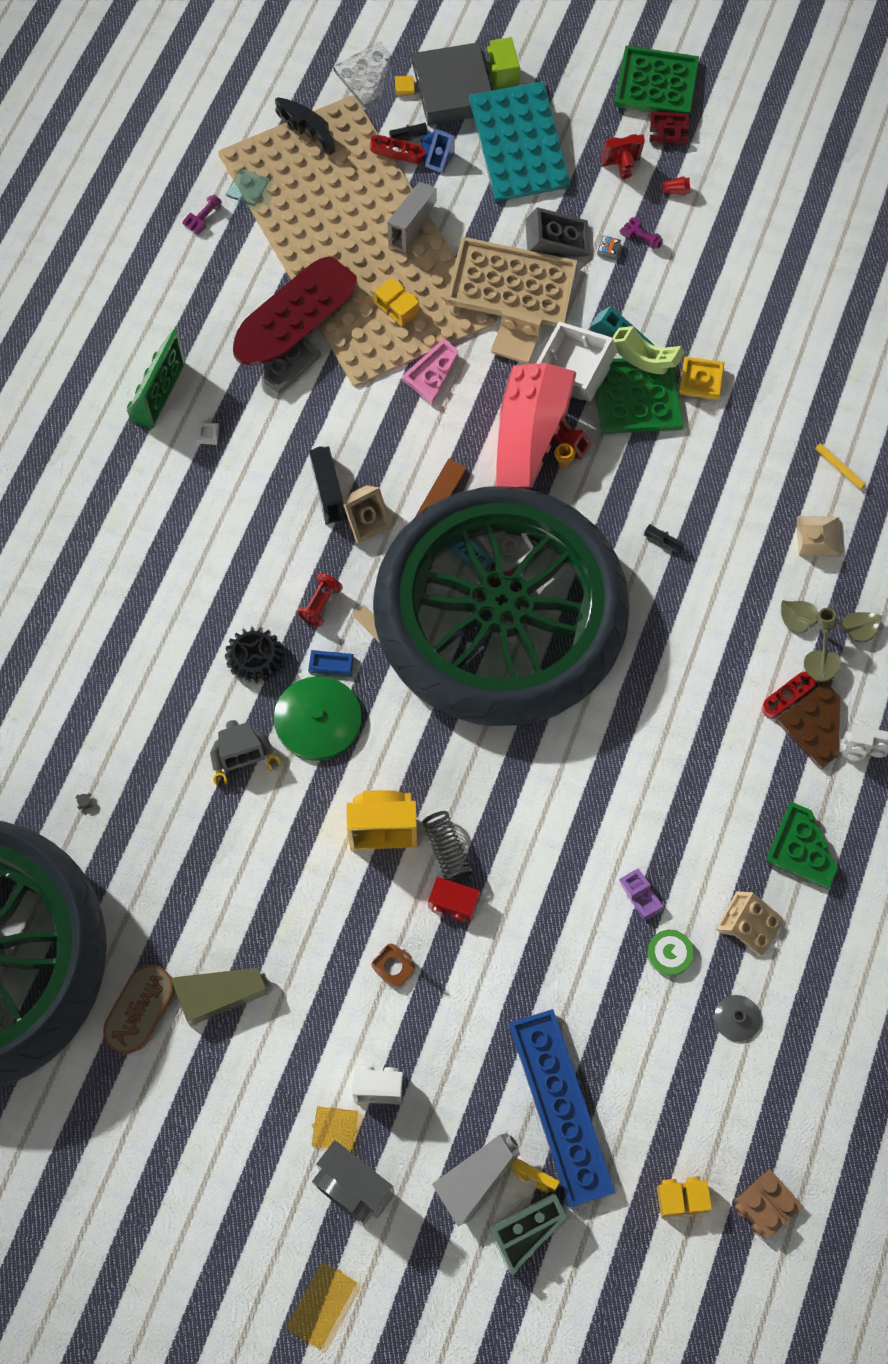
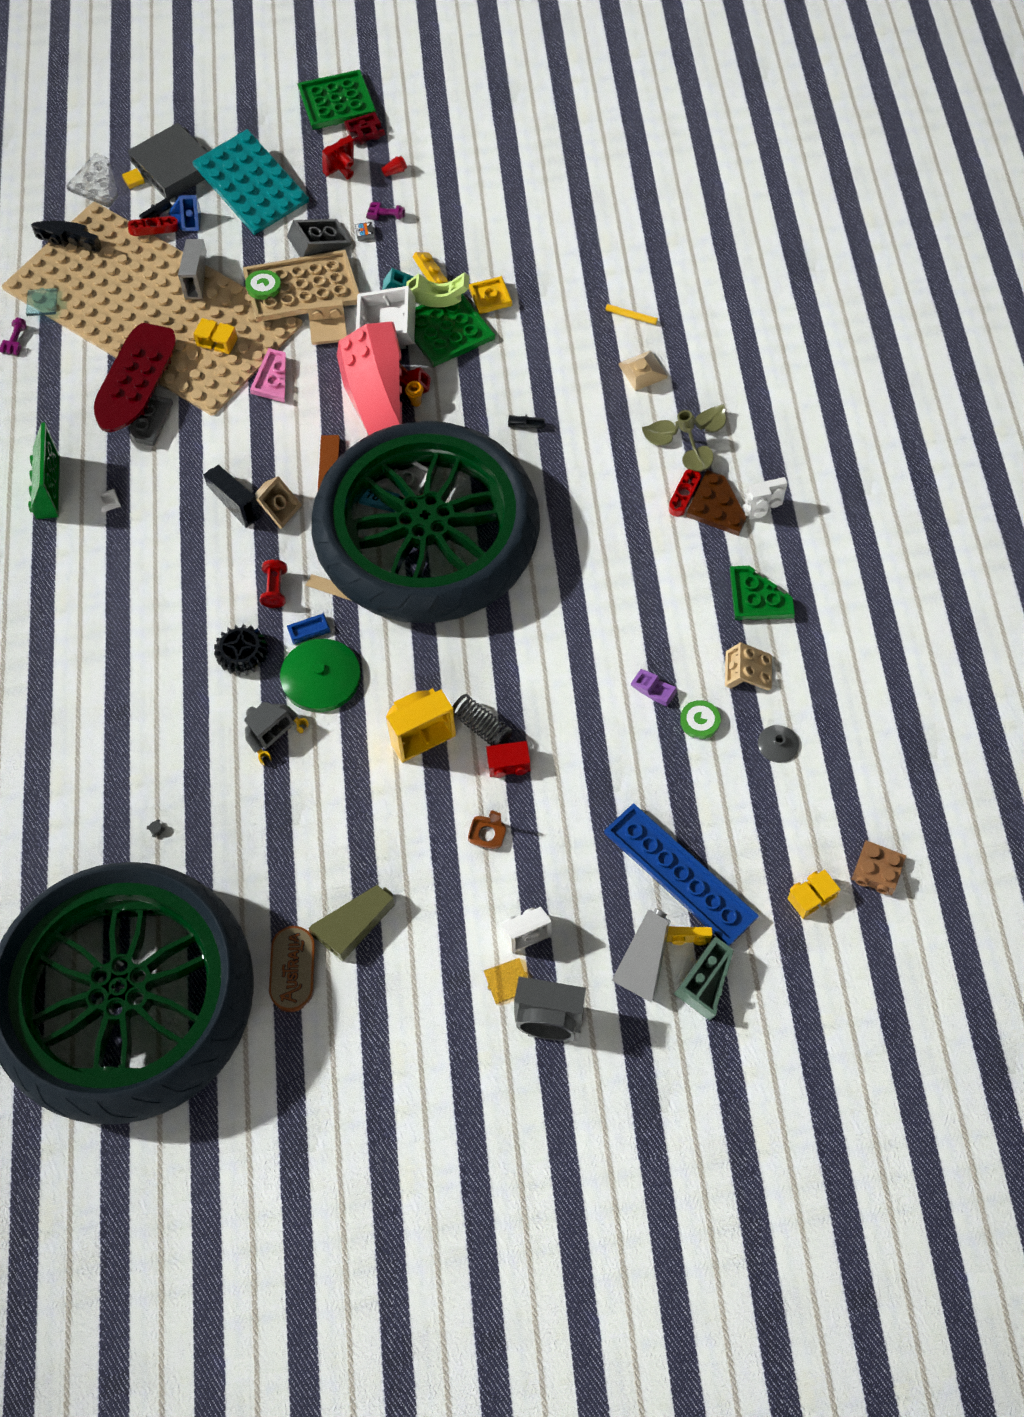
camera: 25 degrees left, 5 degrees down
clear yellow piece [285,1262,357,1349] -> none
lime container [487,37,520,90] -> none
none -> bright green tile [245,270,281,300]
none -> yellow plate [413,252,448,284]

